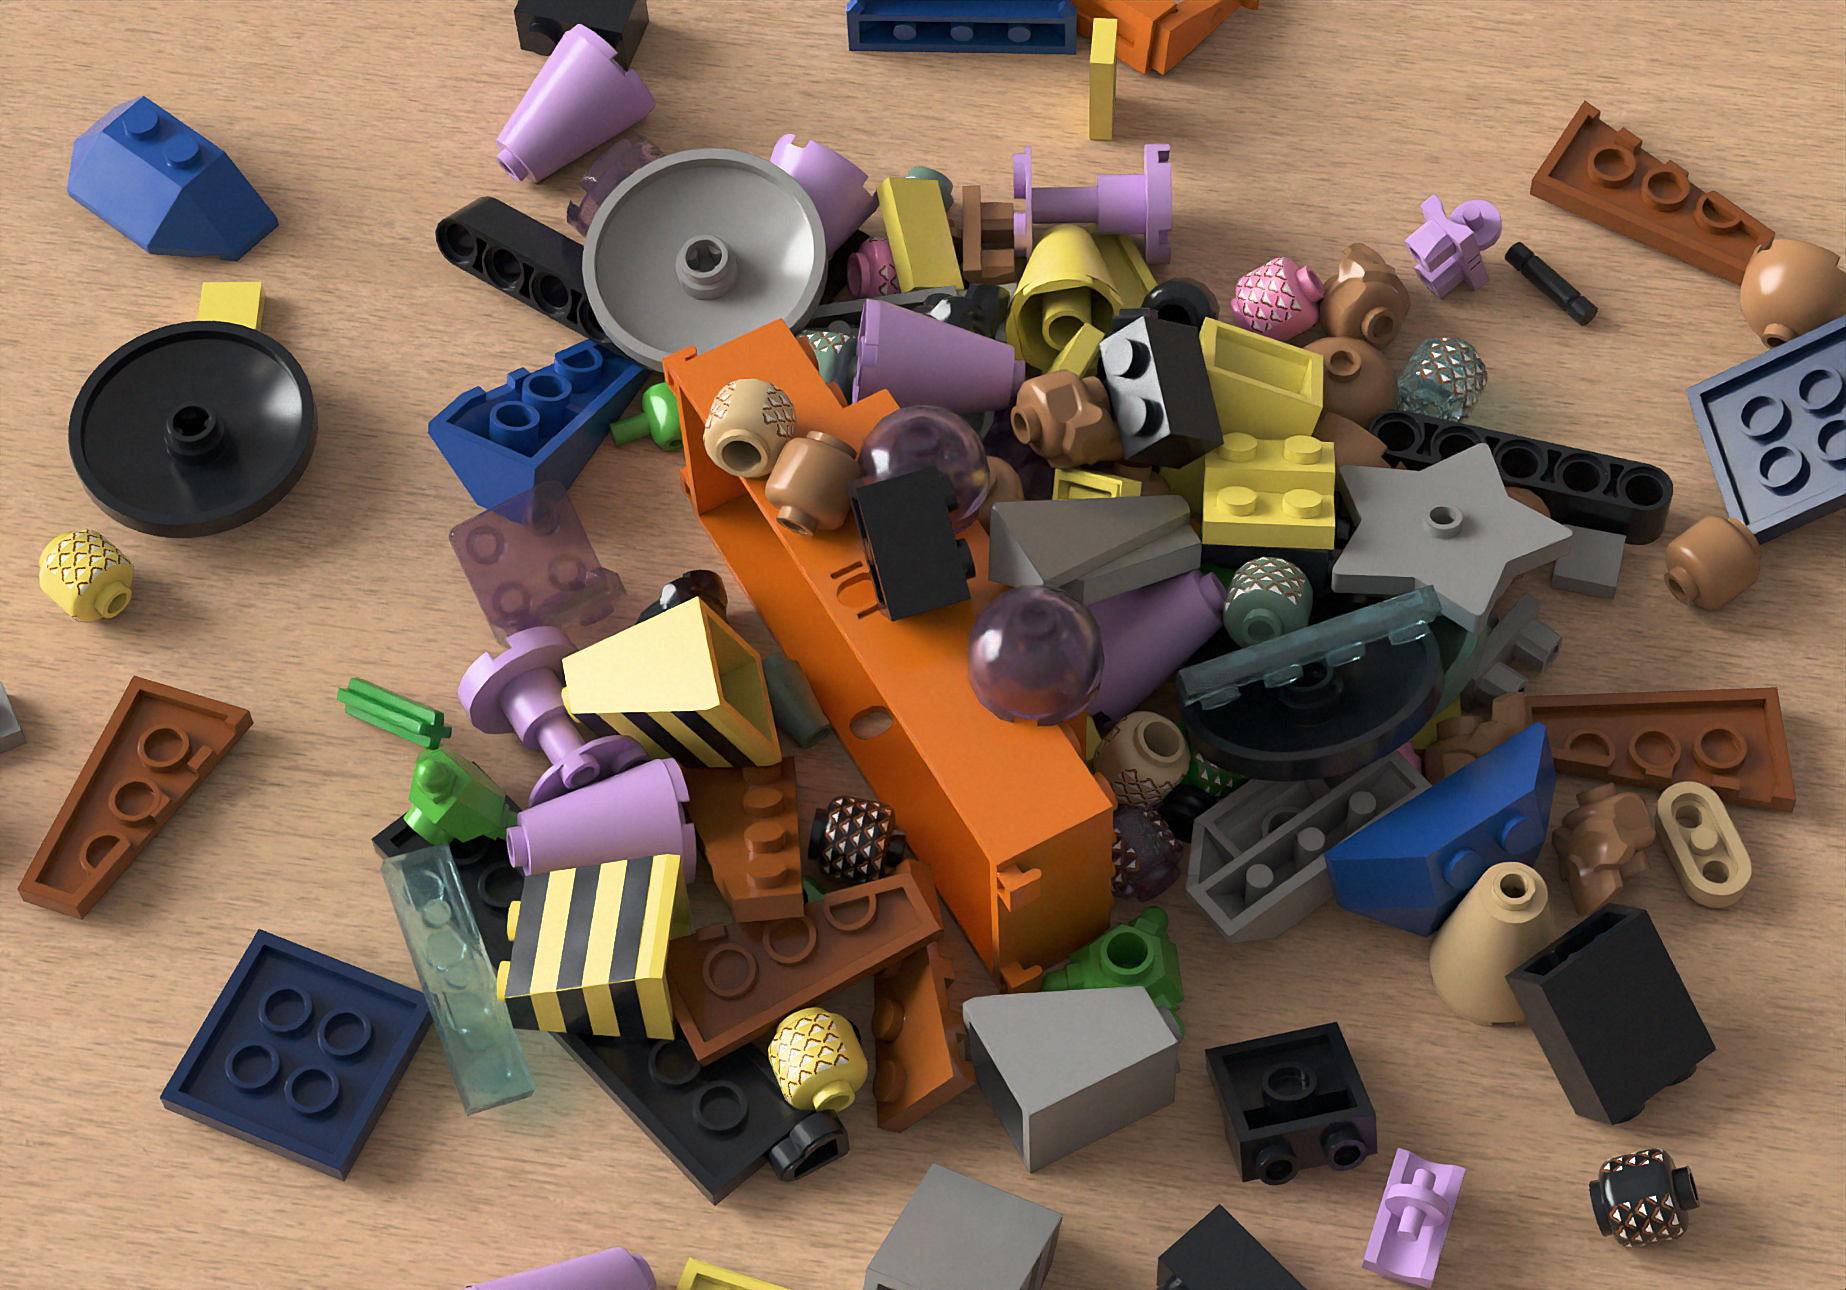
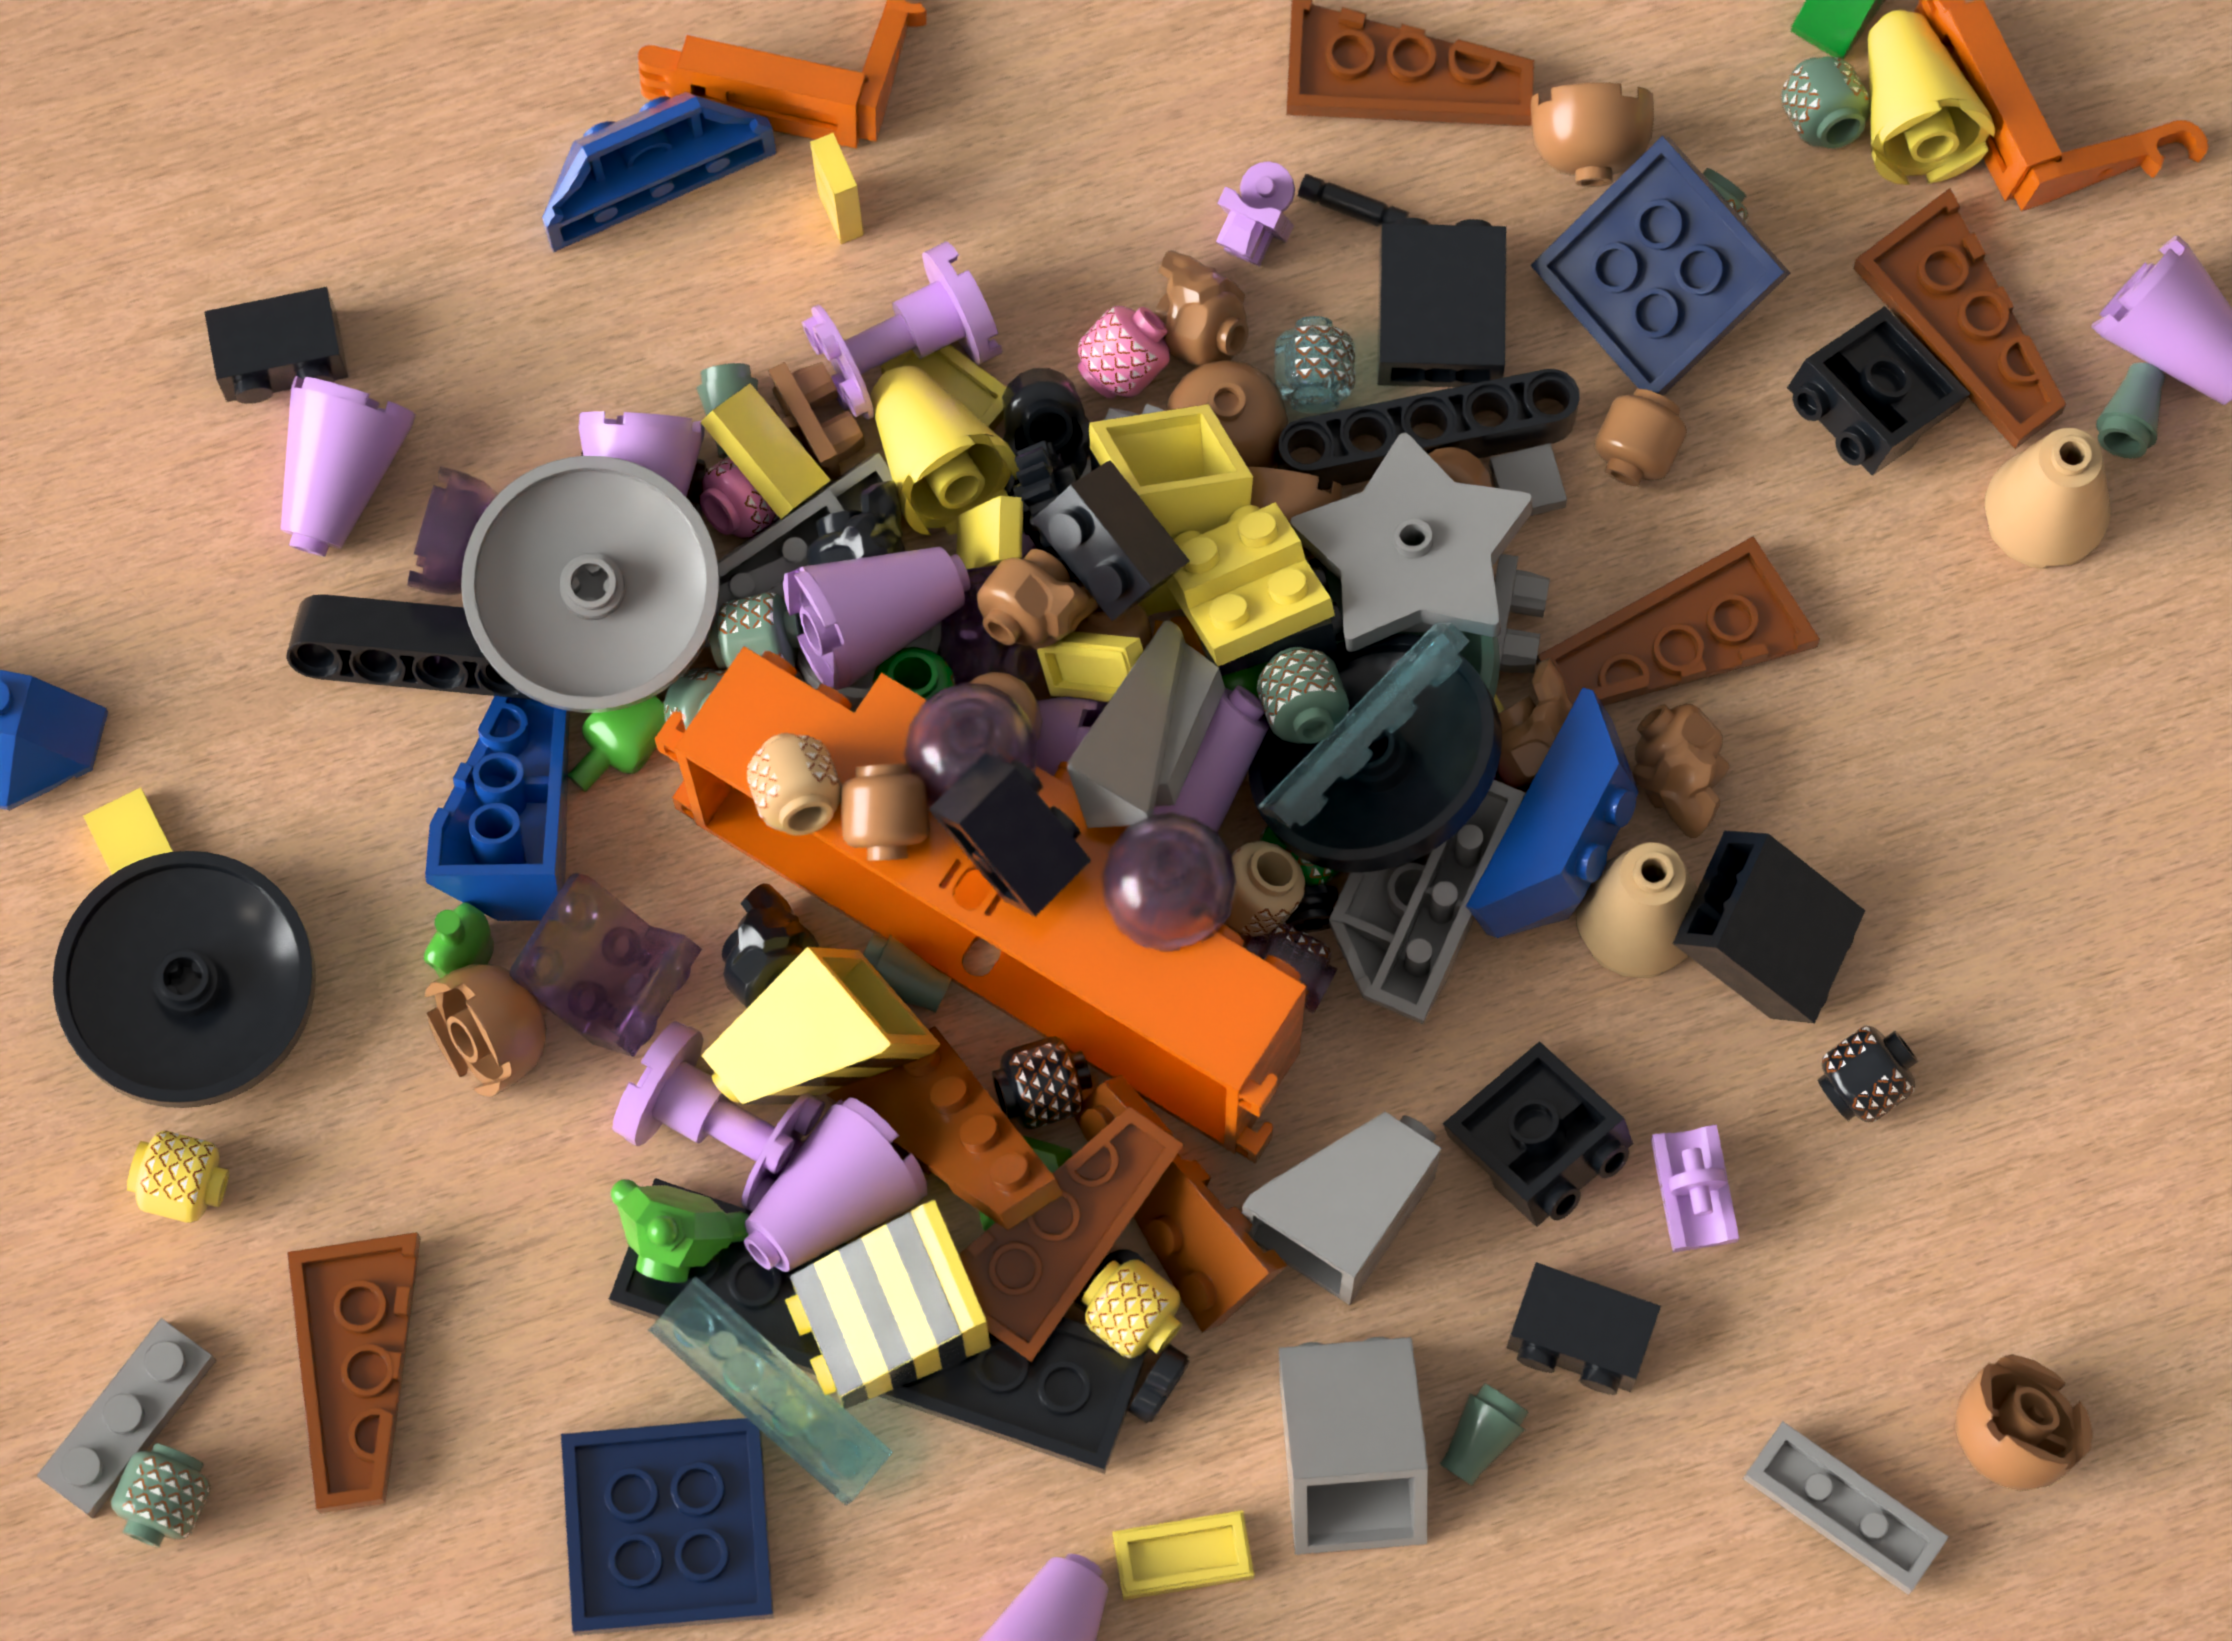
camera: 30 degrees left, 15 degrees up
axle [337,677,452,750] -> none
bright green rock [1041,906,1185,1039] -> none
tan plate [1654,782,1752,908] -> none
none -> bright green piece [424,902,494,978]
none -> medium nougat cylinder [425,964,548,1097]
none -> black brick [1377,218,1506,387]

